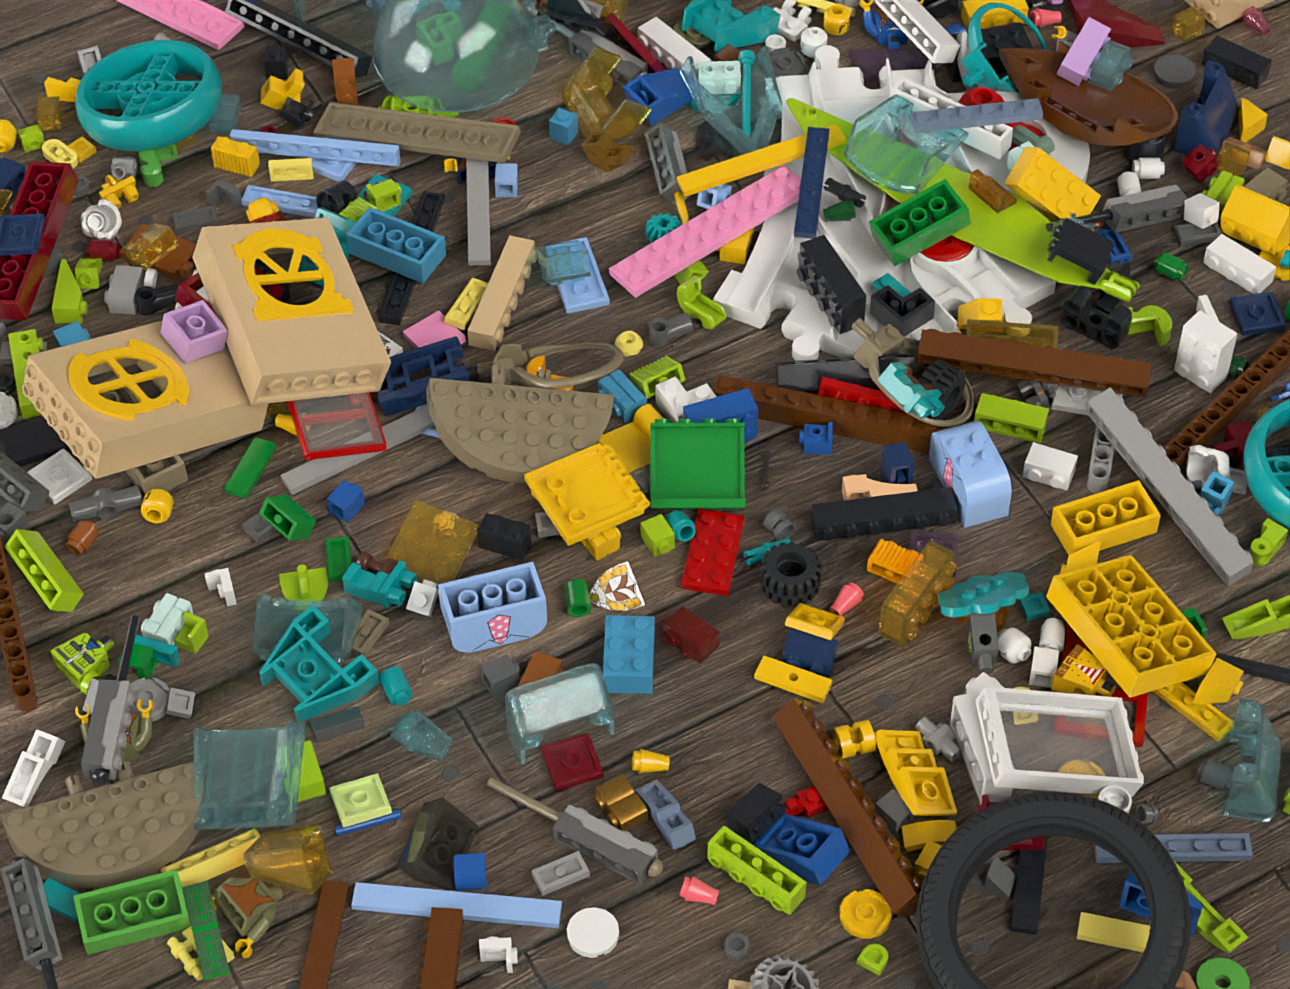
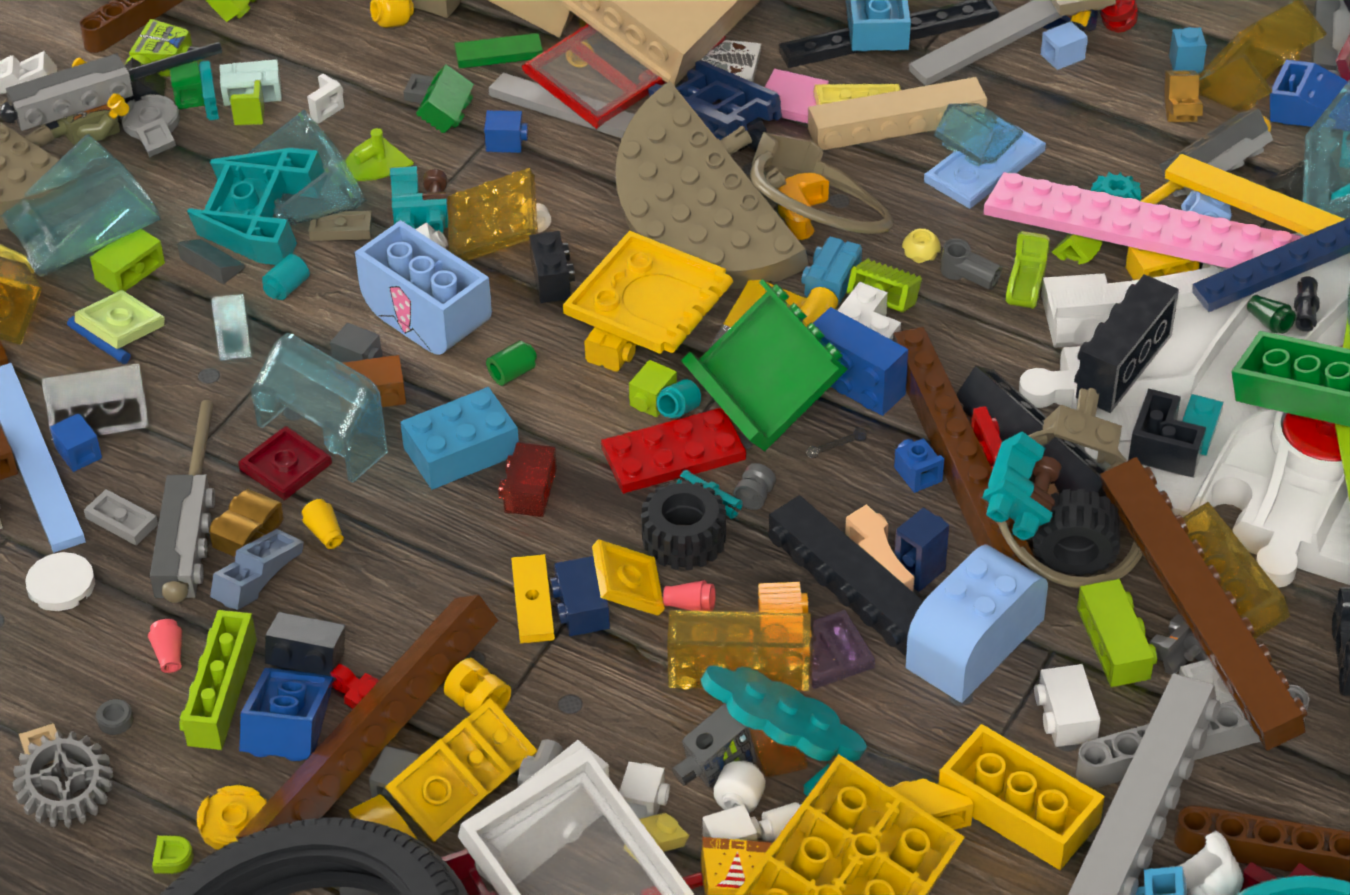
camera: 60 degrees right, 5 degrees down
green tile [325,537,352,582] -> none
shield [589,560,646,612] -> none
yellow slope [957,298,1004,329] -> none

